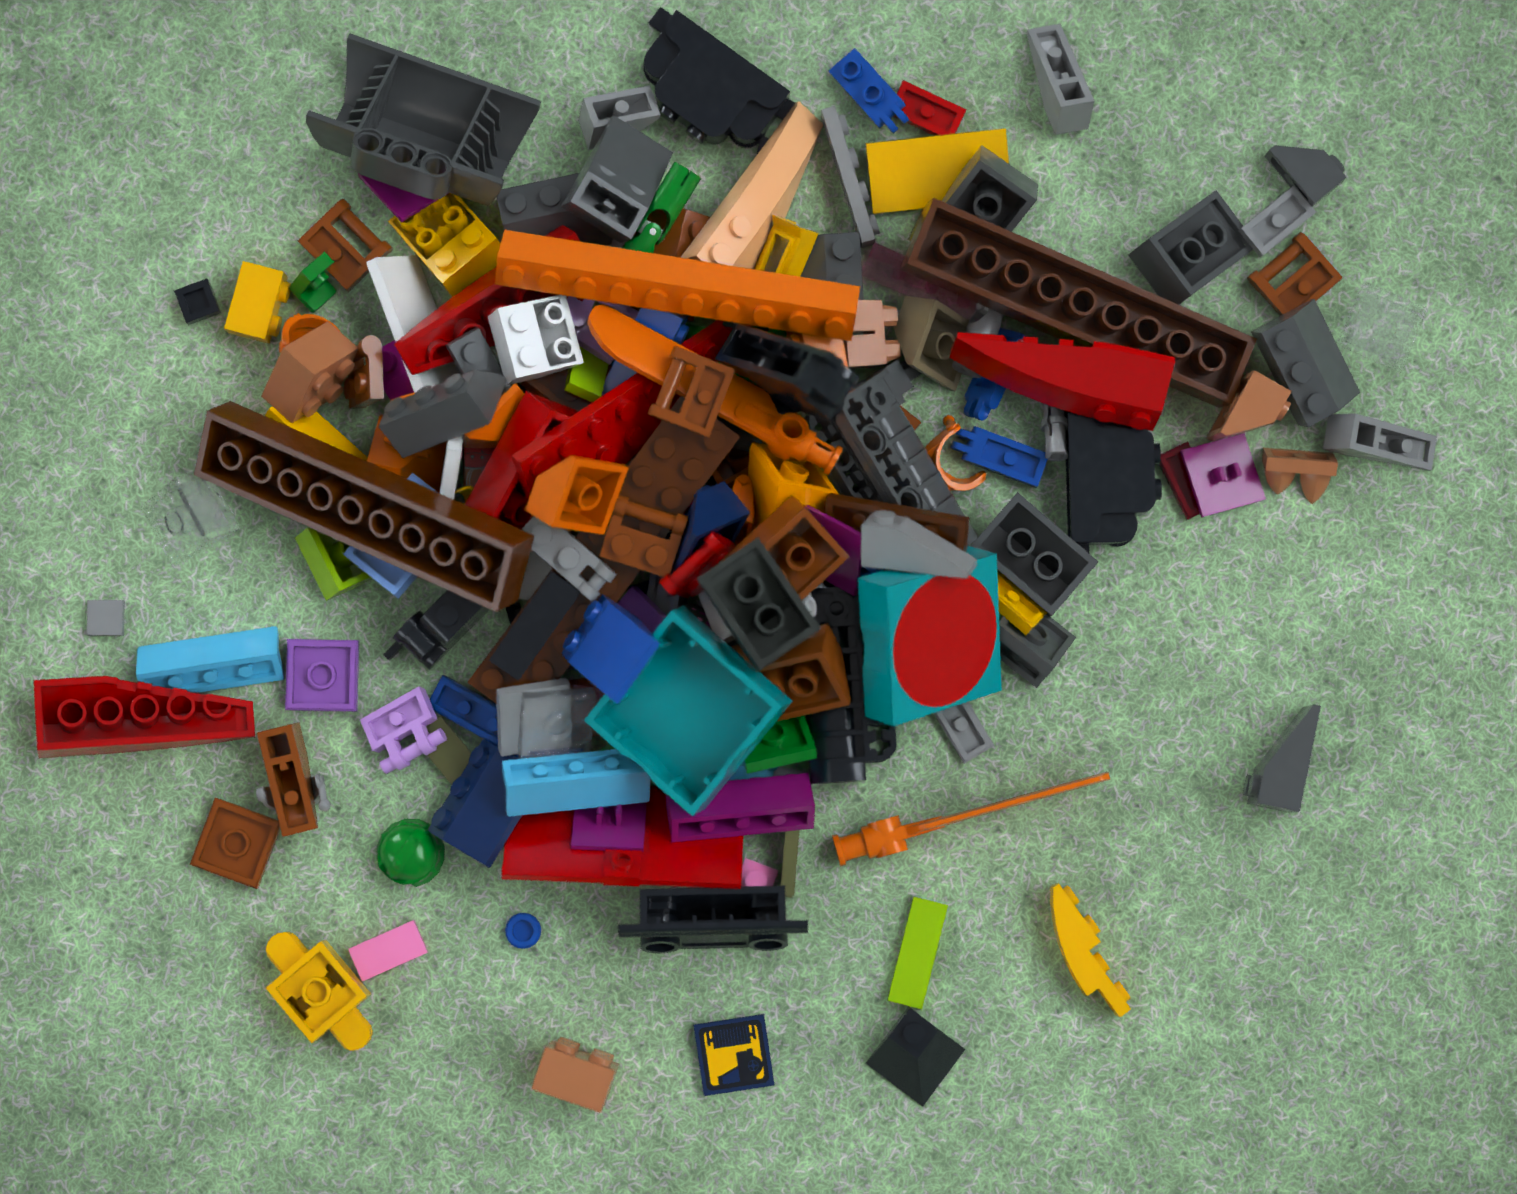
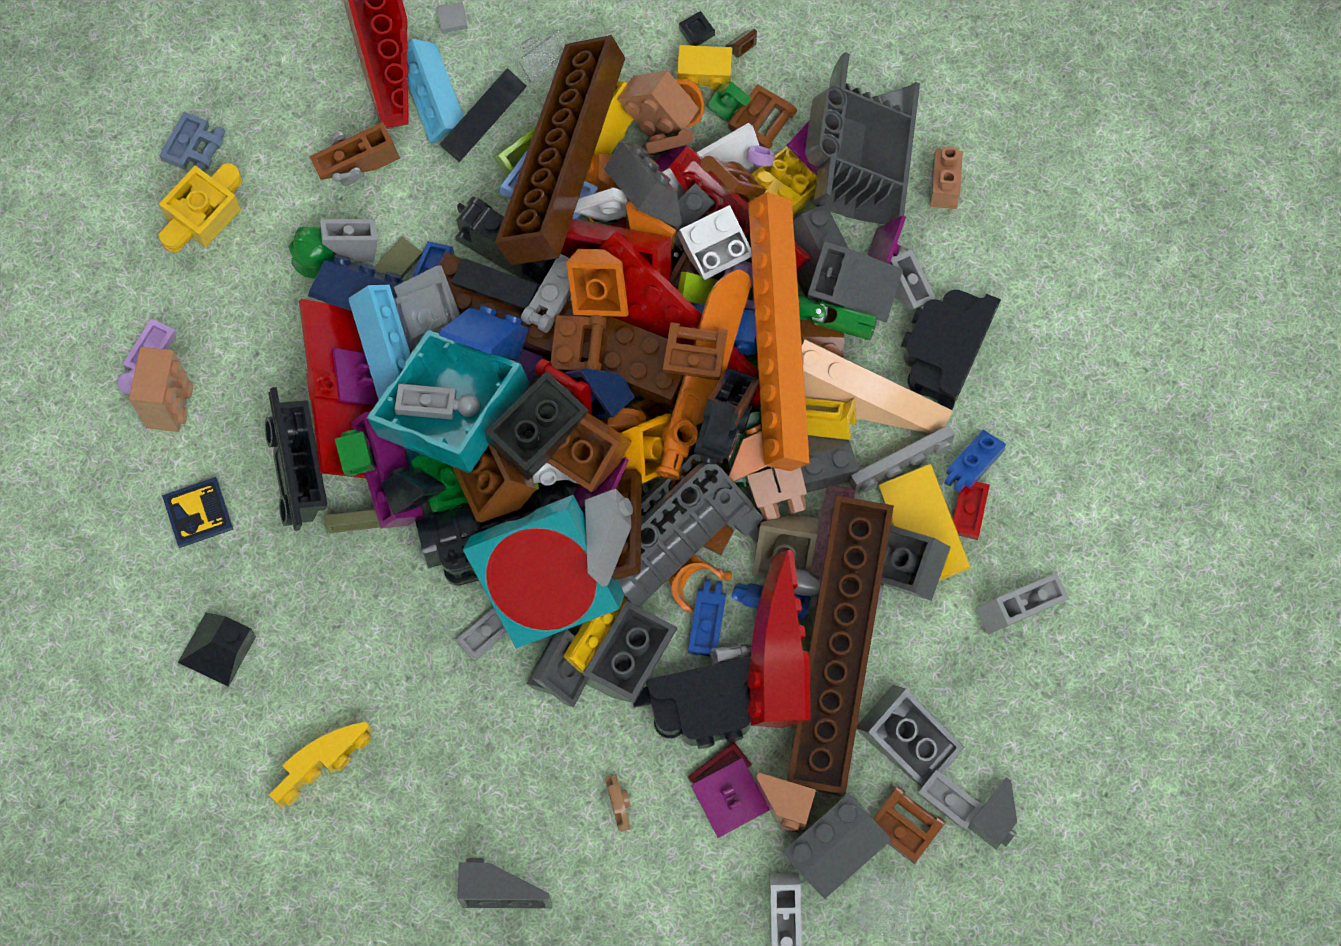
camera: 80 degrees right, 15 degrees down
dark orange plate [190,797,281,889] -> none
medium lavender plate [285,639,360,712] -> none
bright pink tile [348,920,428,982] -> none
lavender plate [360,686,447,774] -> none
blue tile [505,913,541,949] -> none
bright pink plate [741,858,779,887] -> none
orange piece [832,772,1111,866] -> none
lime tile [887,896,948,1009] -> none
nougat tile [1262,447,1338,504] -> none
none -> lavender plate [117,318,177,394]
none -> sand blue plate [159,112,226,171]
none -> light grey slope [320,219,378,261]
none -> green brick [335,430,375,477]
none -> black slope [381,467,447,515]
none -> light grey plate [395,384,480,420]
none -> black slope [439,68,527,162]
none -> medium nougat plate [605,774,631,832]
none -> dark orange plate [701,156,767,198]
none -> reddish brown slope [725,29,757,58]
none -> lavender tile [746,146,775,167]
none -> magenta piece [867,215,906,264]
none -> nougat hips [930,147,963,209]

